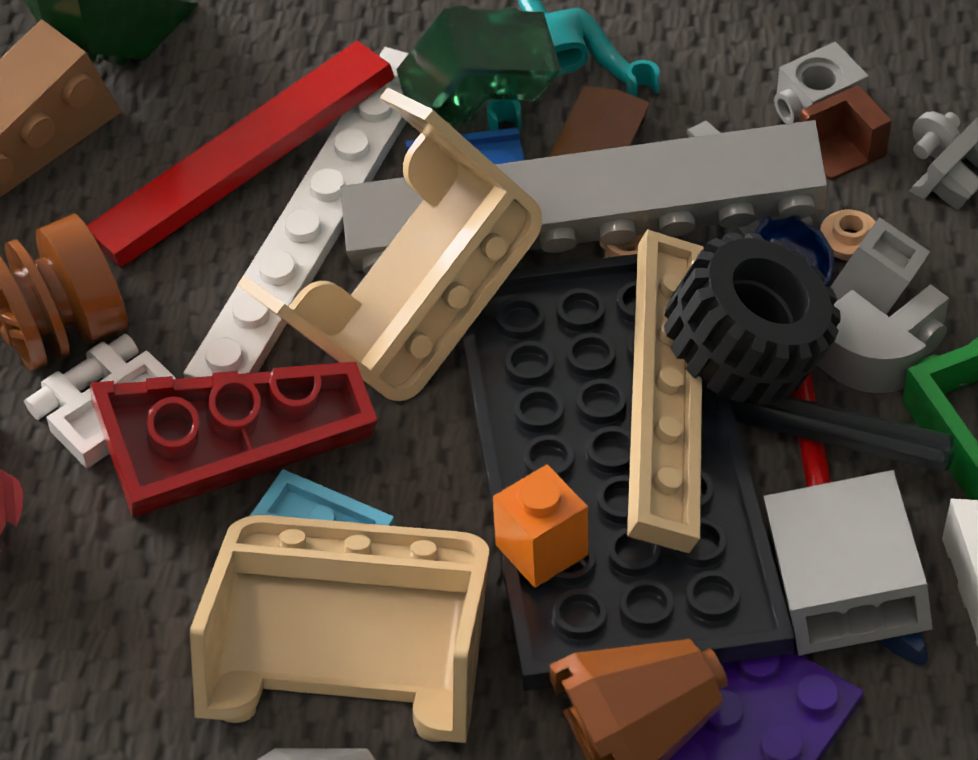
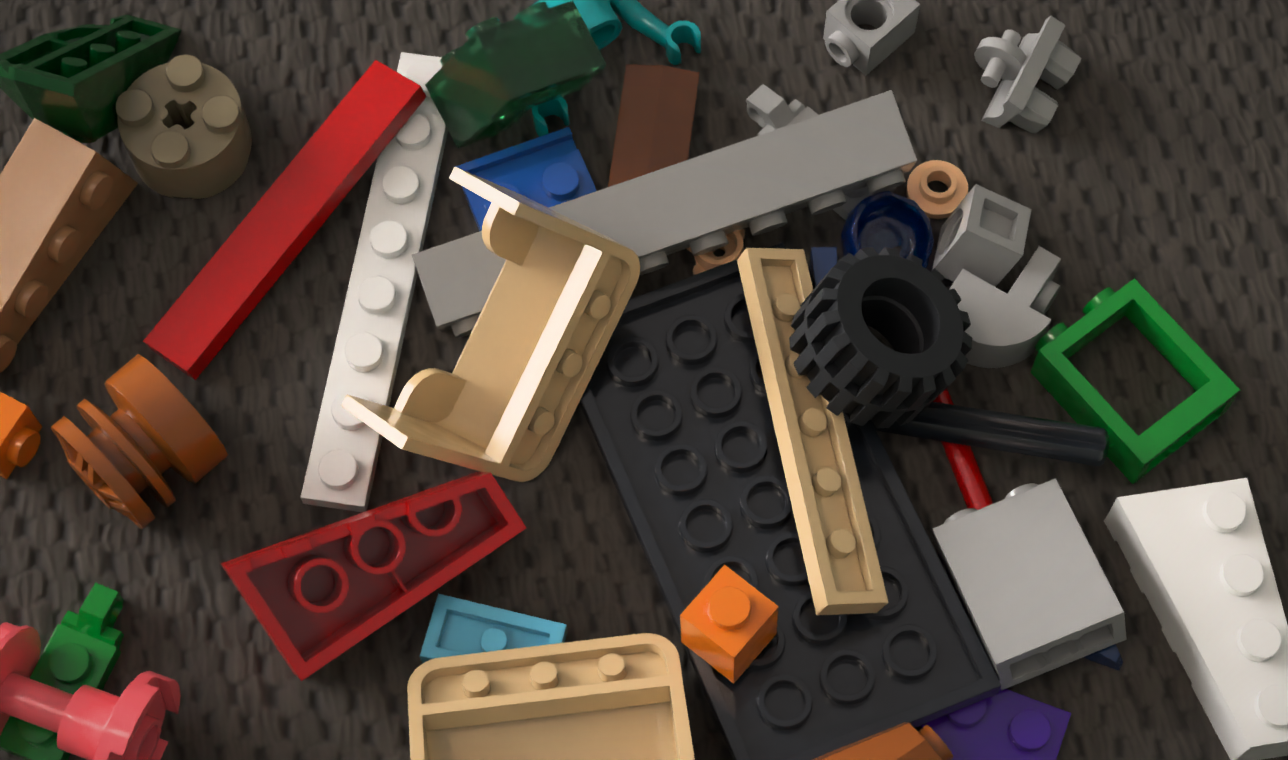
camera: 15 degrees left, 15 degrees up
white plate [24,334,176,469] -> none
copper panel [800,84,892,180] -> none
none -> dark tan brick [116,55,252,199]

